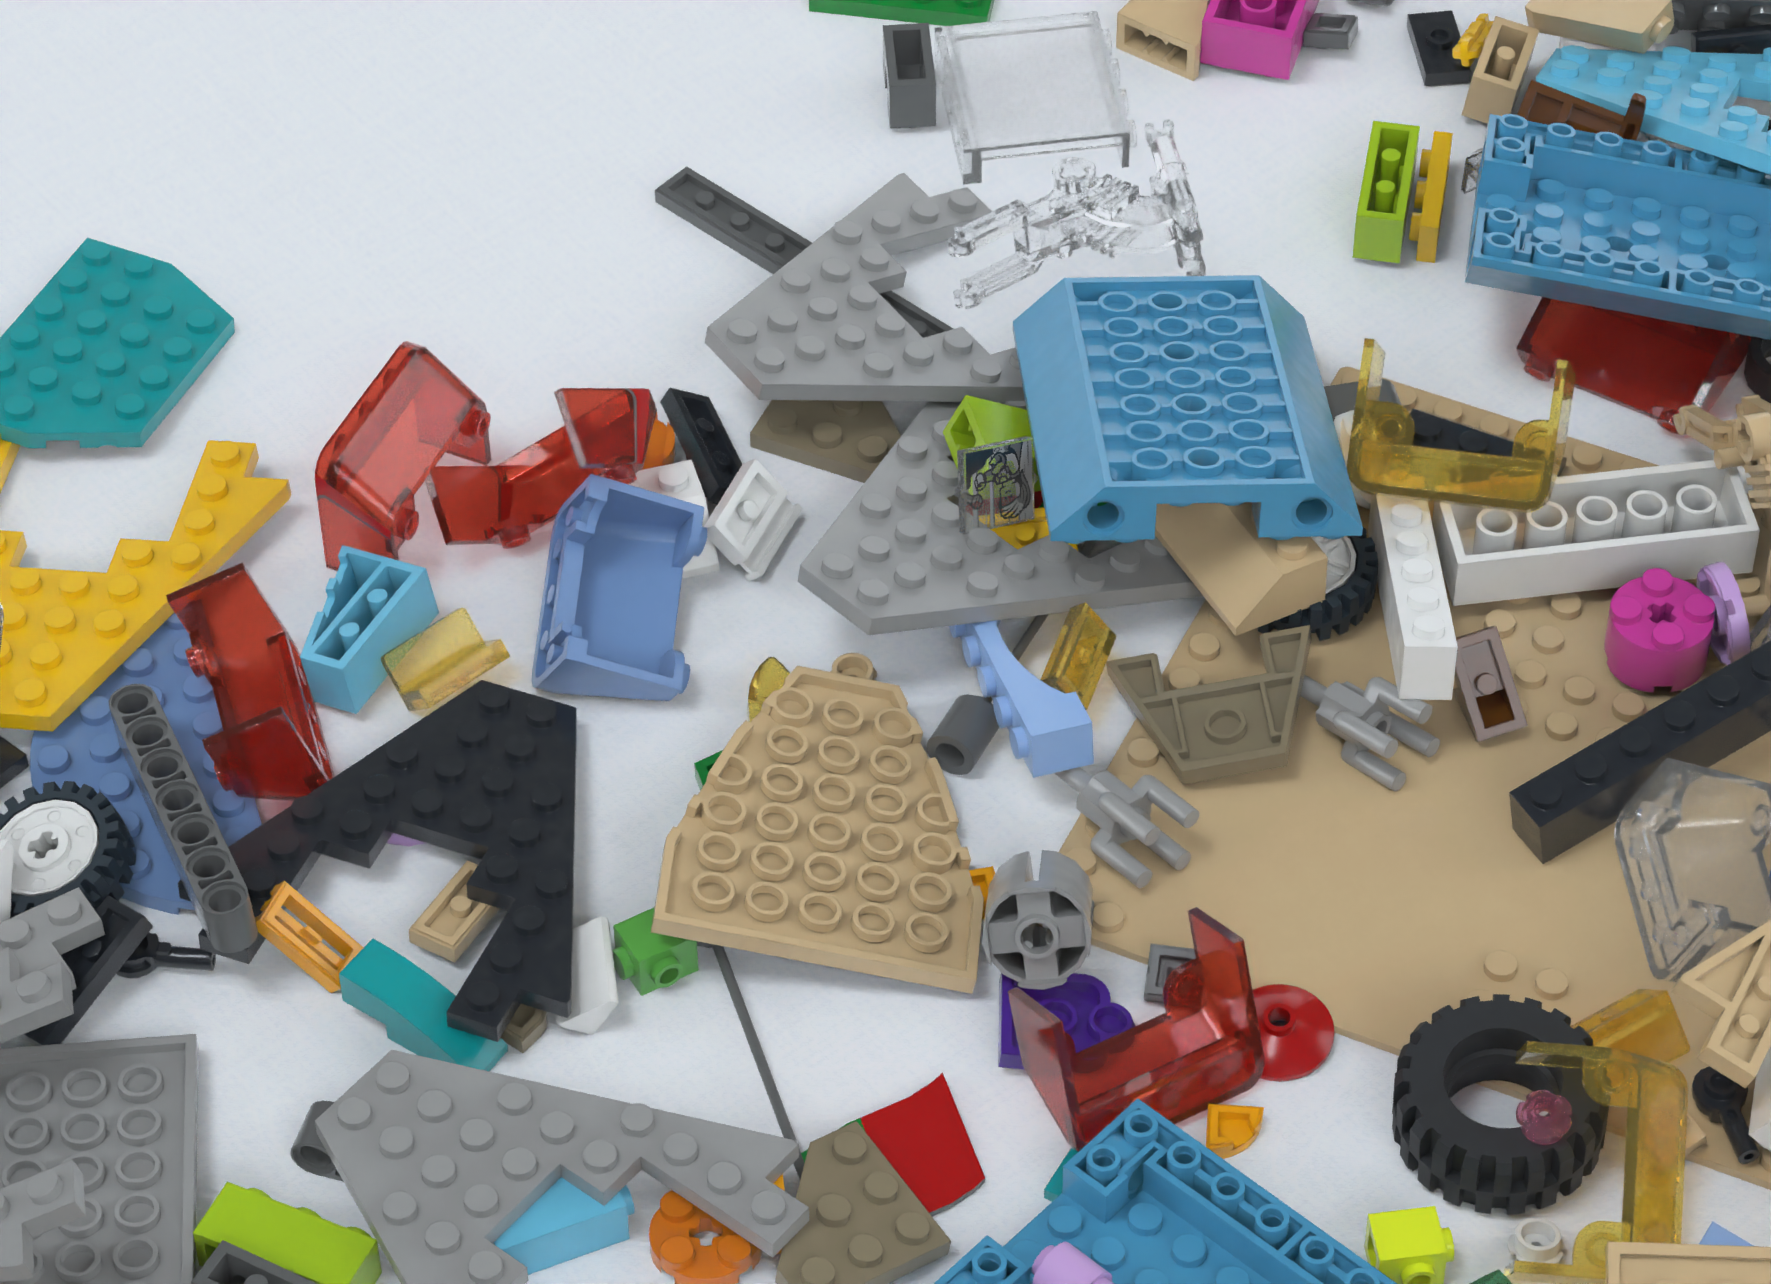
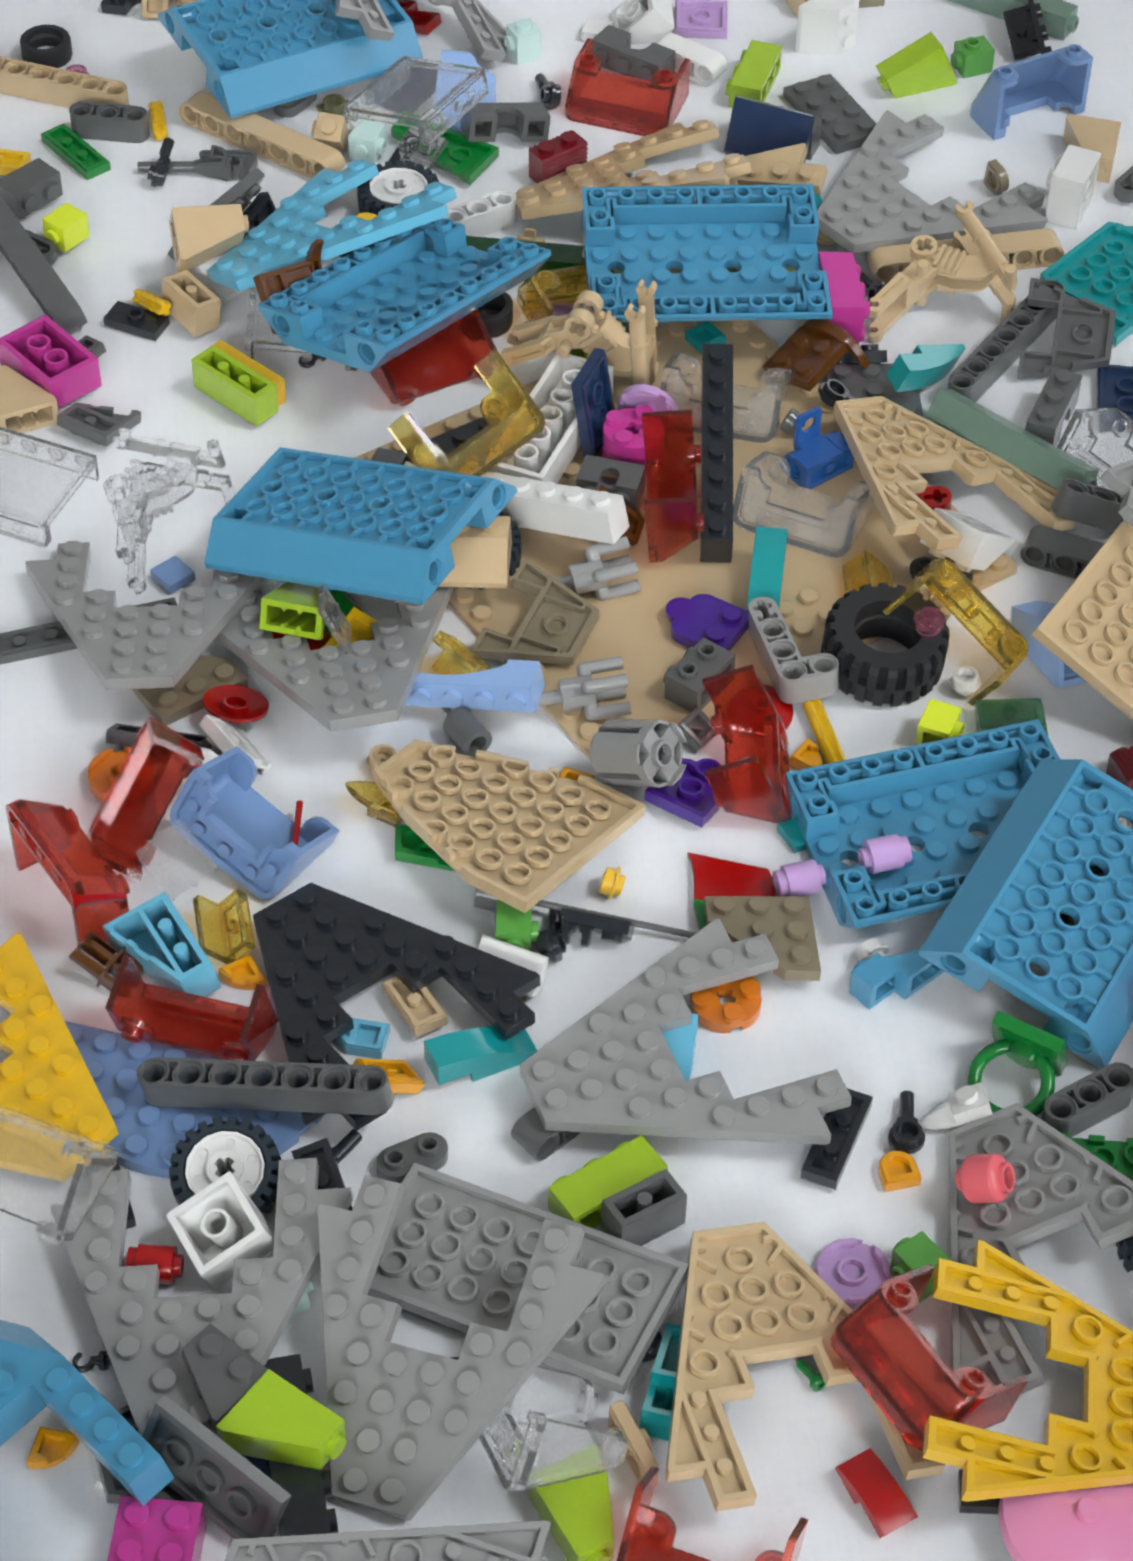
camera: 60 degrees left, 0 degrees up
none -> dark grey wing [57,403,141,447]
none -> reddish brown arm [69,930,143,996]
none -> clear piece [135,818,218,901]
none -> medium blue tile [150,555,195,594]
none -> red dish [202,685,269,724]
none -> light orange tile [218,955,267,990]
none -> red piece [292,800,303,846]
none -> medium azure tile [335,1018,390,1059]
none -> dark grey plate [376,1132,448,1184]
none -> black plate [537,909,566,963]
none -> black plate [561,908,634,948]
none -> dark blue tile [571,348,615,457]
none -> dark grey brick [576,454,646,512]
none -> yellow plate [598,866,626,899]
none -> clear red windscreen [642,410,705,563]
none -> dark grey brick [663,637,736,712]
none -> dark purple plate [666,594,749,651]
none -> teal slope [746,526,788,611]
none -> light grey beam [748,597,839,704]
none -> lavender brick [772,859,826,897]
none -> yellow axle [802,699,846,764]

